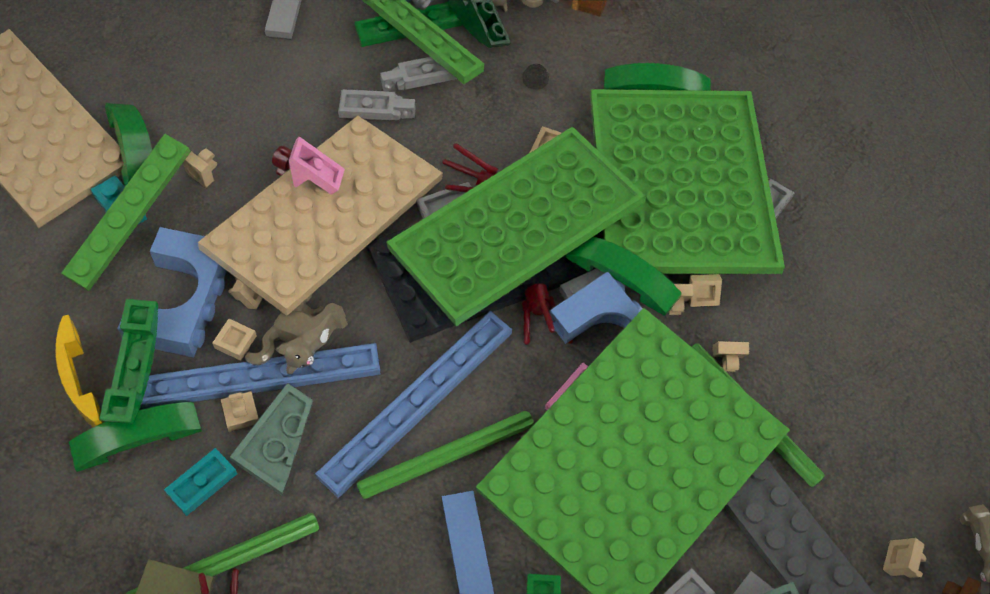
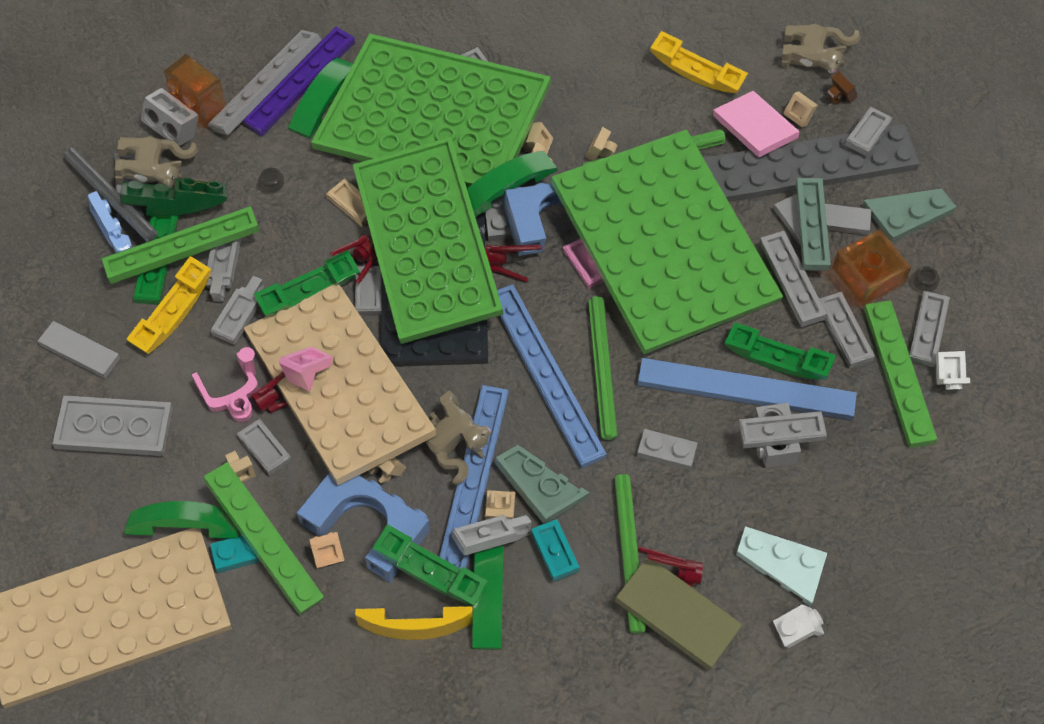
camera: 65 degrees left, 0 degrees up
tan tile [213,319,257,361] -> none
none -> light grey plate [53,395,173,456]
none -> yellow slope [126,256,212,354]
none -> bright pink piece [192,347,258,423]
none -> light grey tile [208,30,321,136]
none -> light grey tile [237,418,292,476]
none -> dark purple tile [242,27,355,137]
none -> green slope [254,250,360,317]
none -> light nougat tile [309,532,344,568]
none -> light grey hinge [452,515,532,556]
none -> light grey plate [637,429,698,471]
none -> yellow slope [650,31,748,93]
none -> bright pink tile [713,91,799,157]

